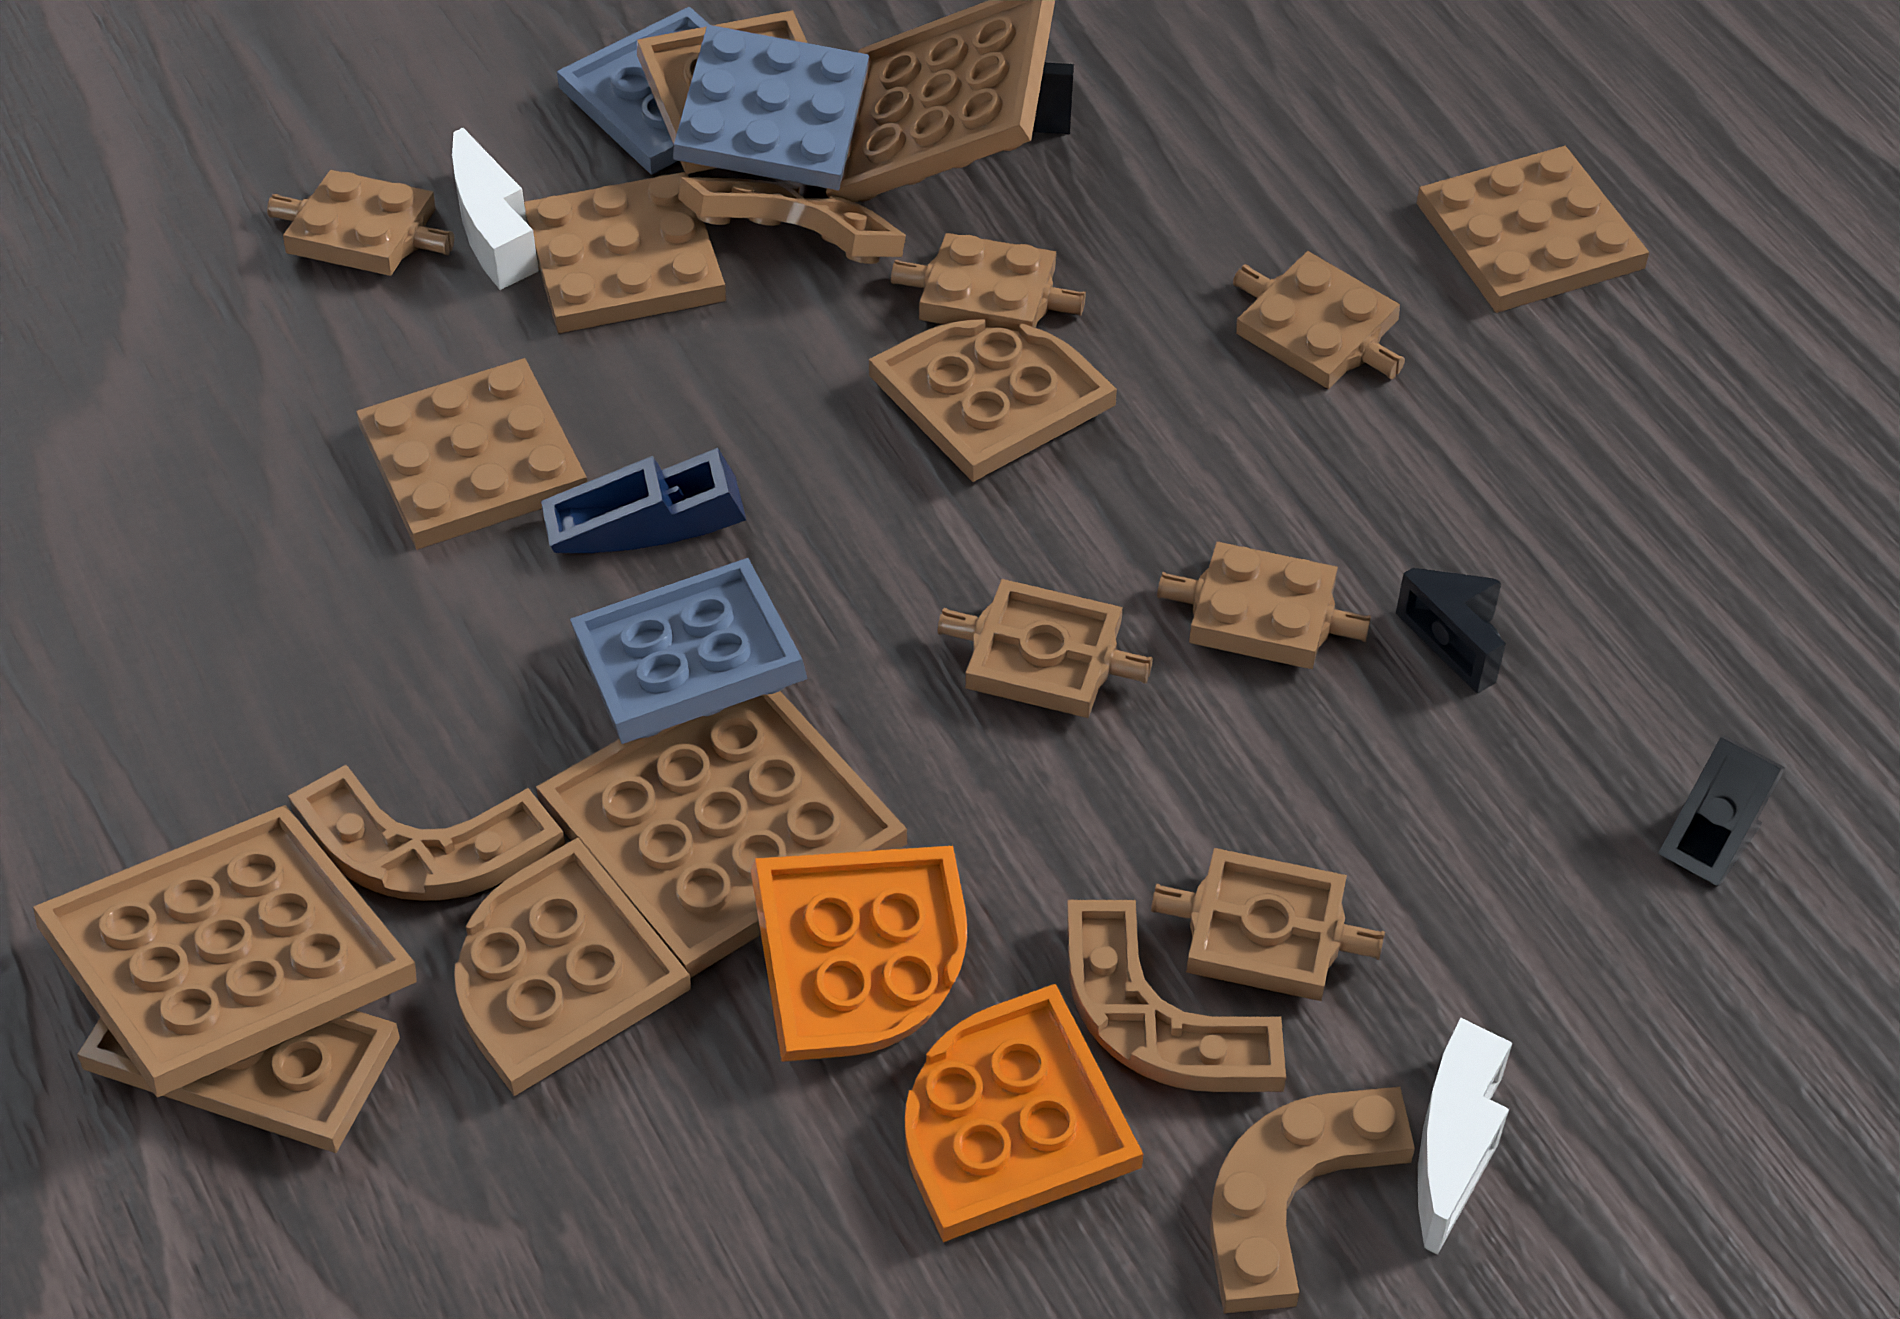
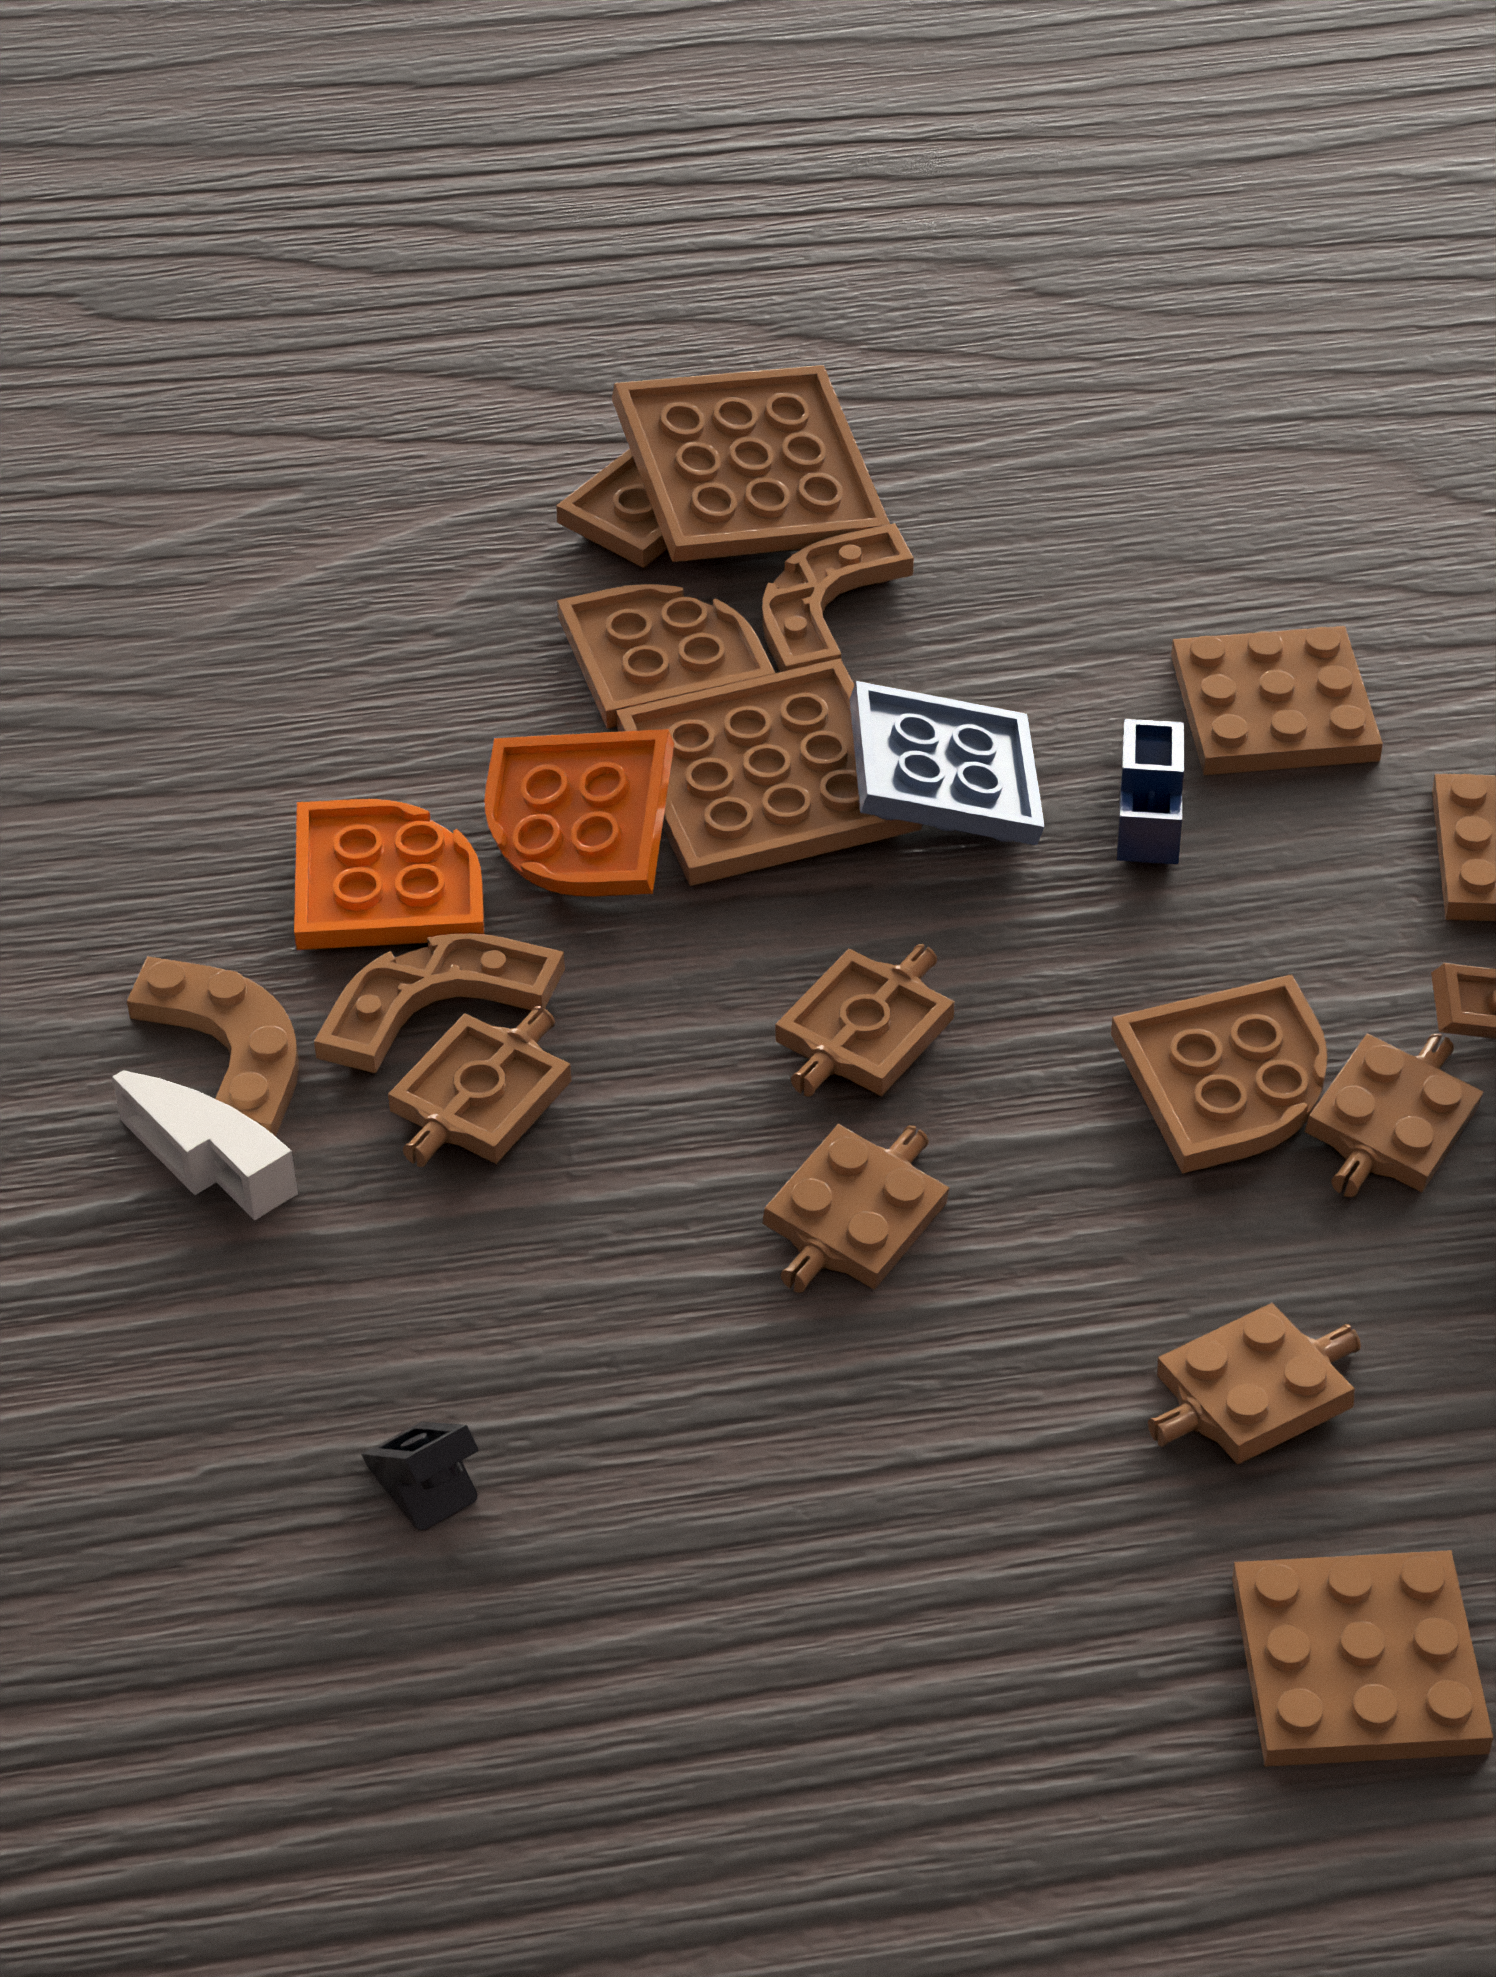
camera: 110 degrees right, 5 degrees down
black slope [1396,568,1506,694] -> none

